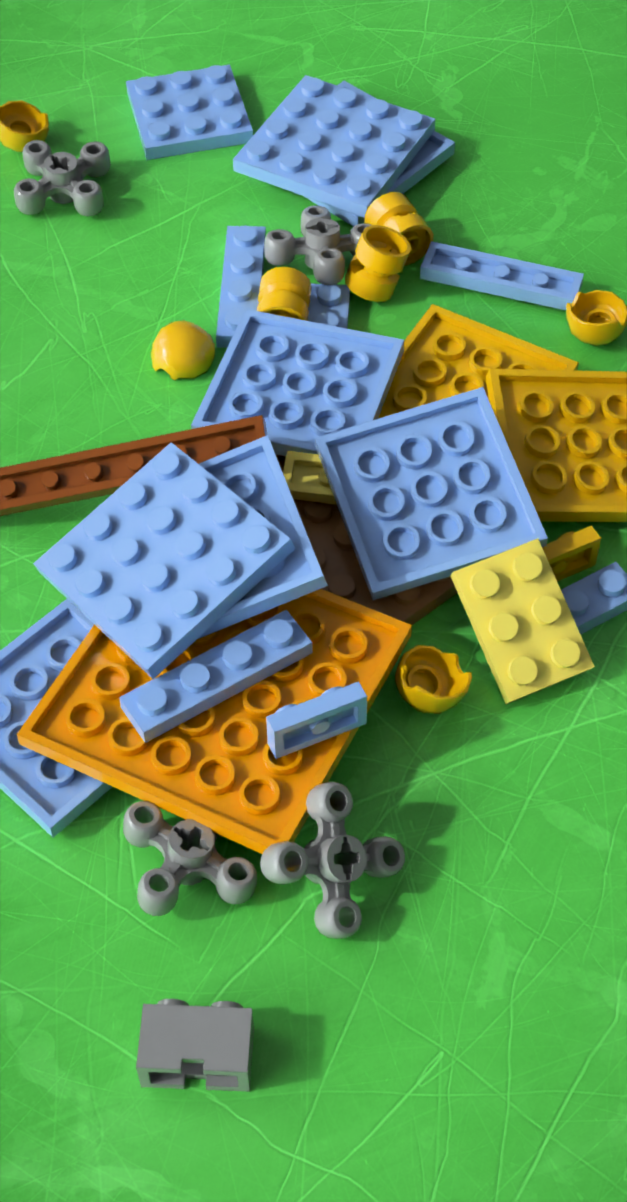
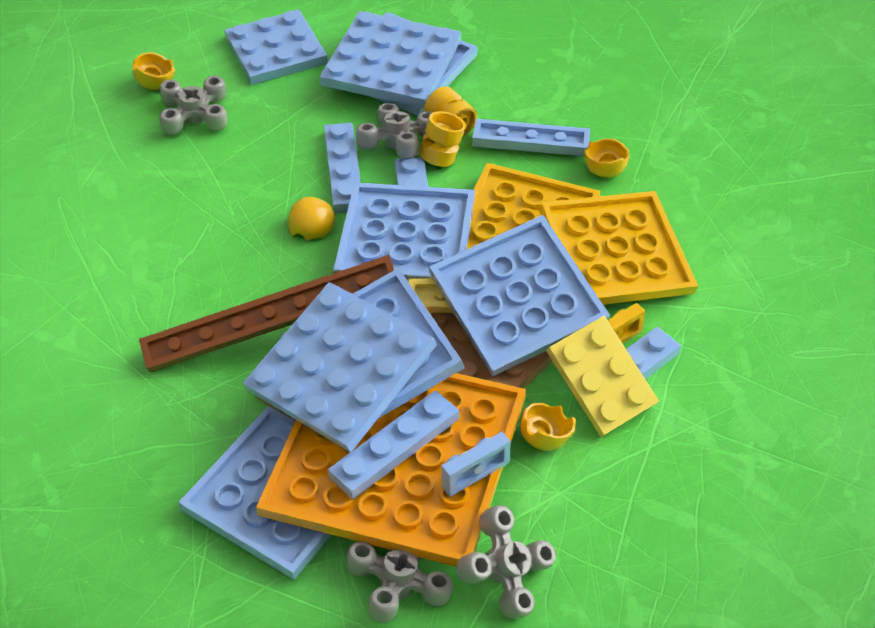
camera: 10 degrees left, 5 degrees down
yellow wheel [256,266,312,321] -> none

